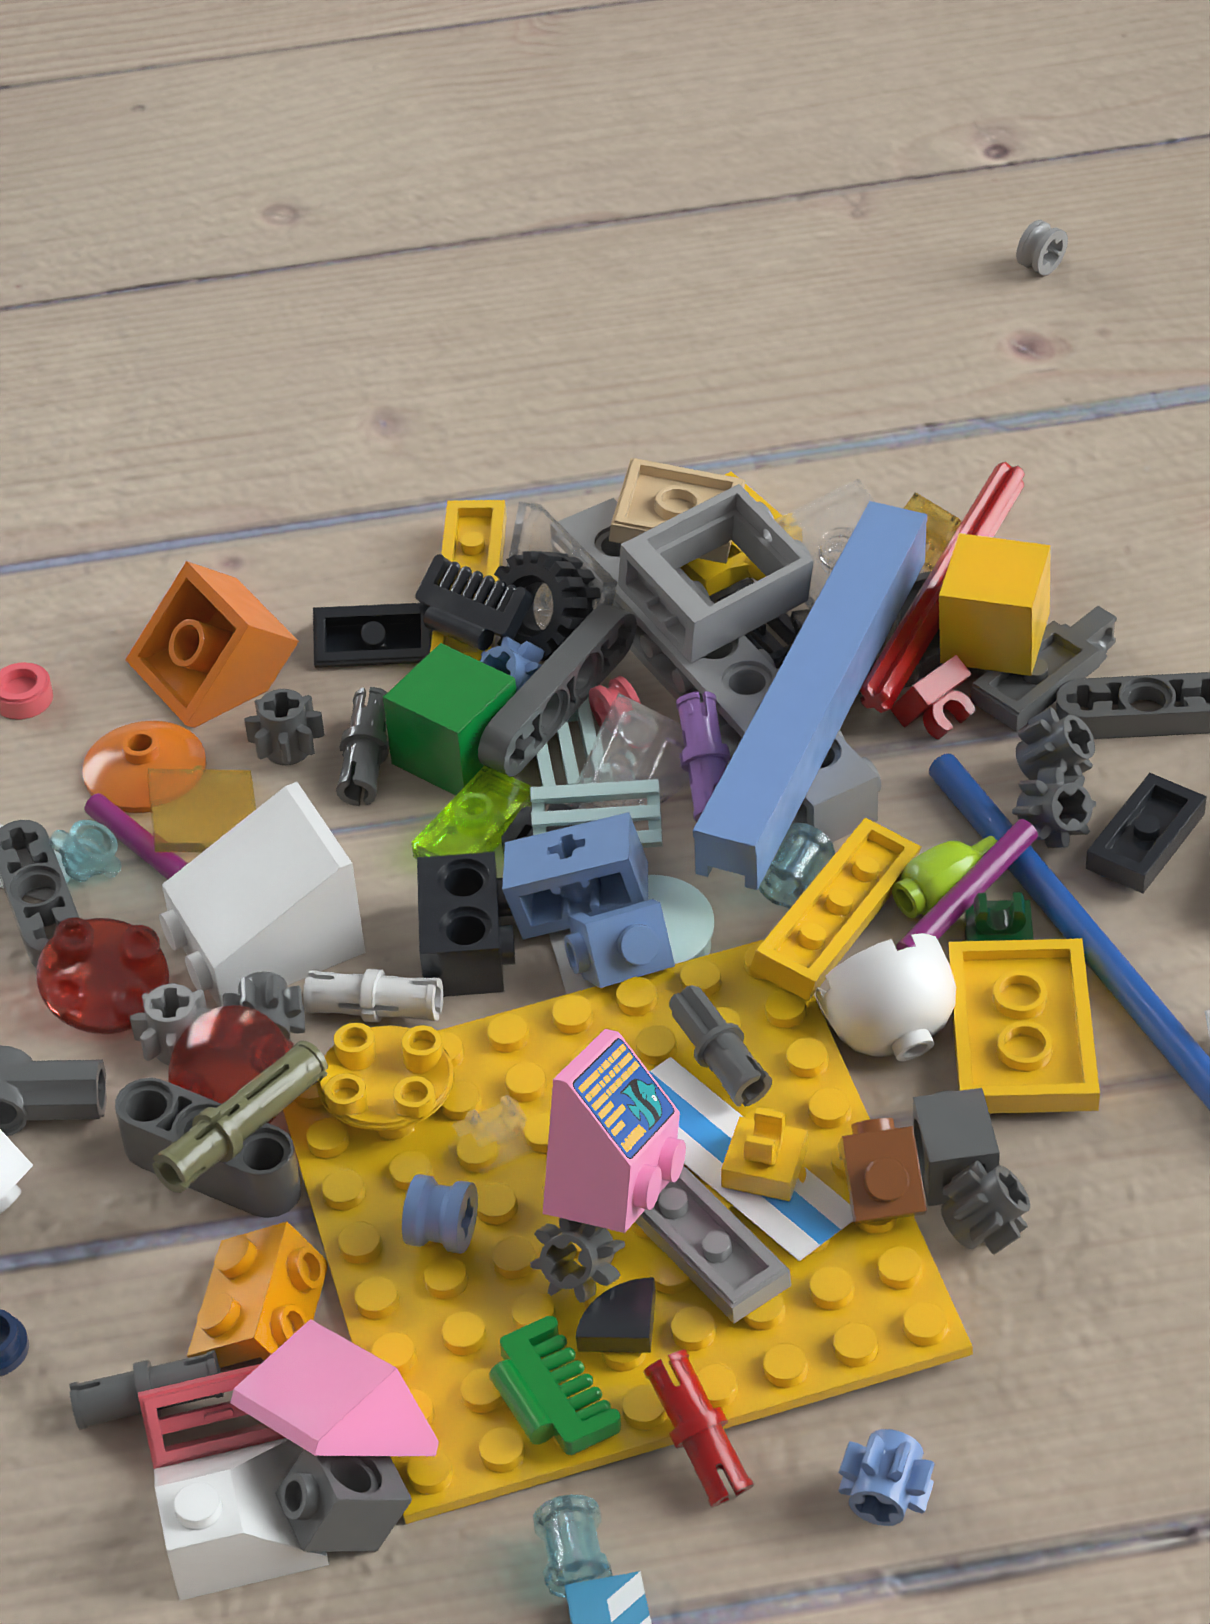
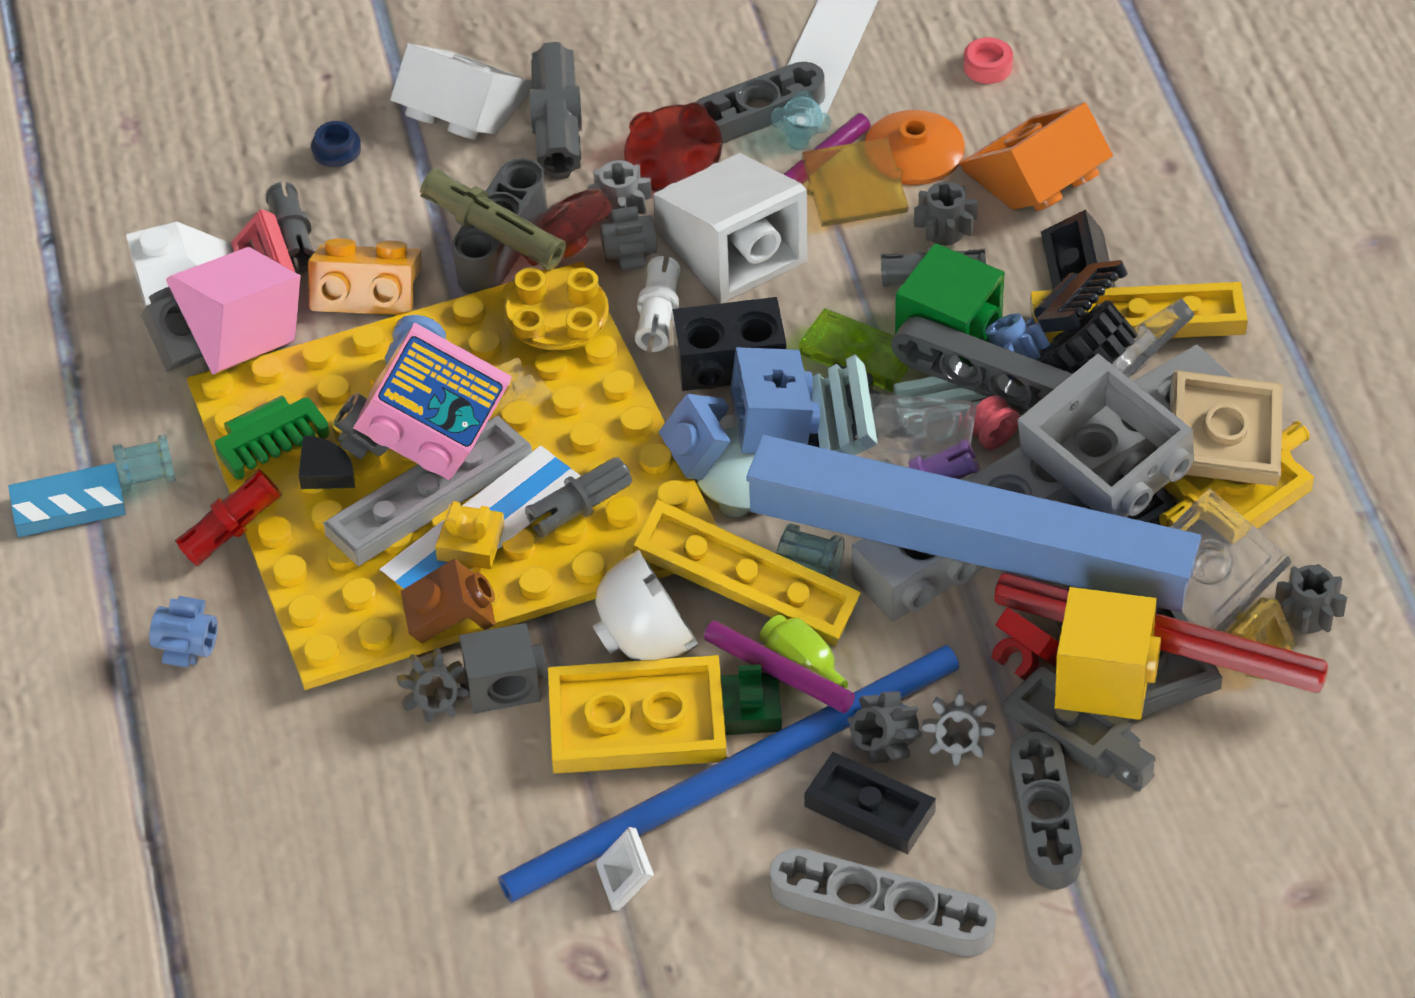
camera: 85 degrees right, 5 degrees up
none -> dark grey gear [1274,564,1347,634]

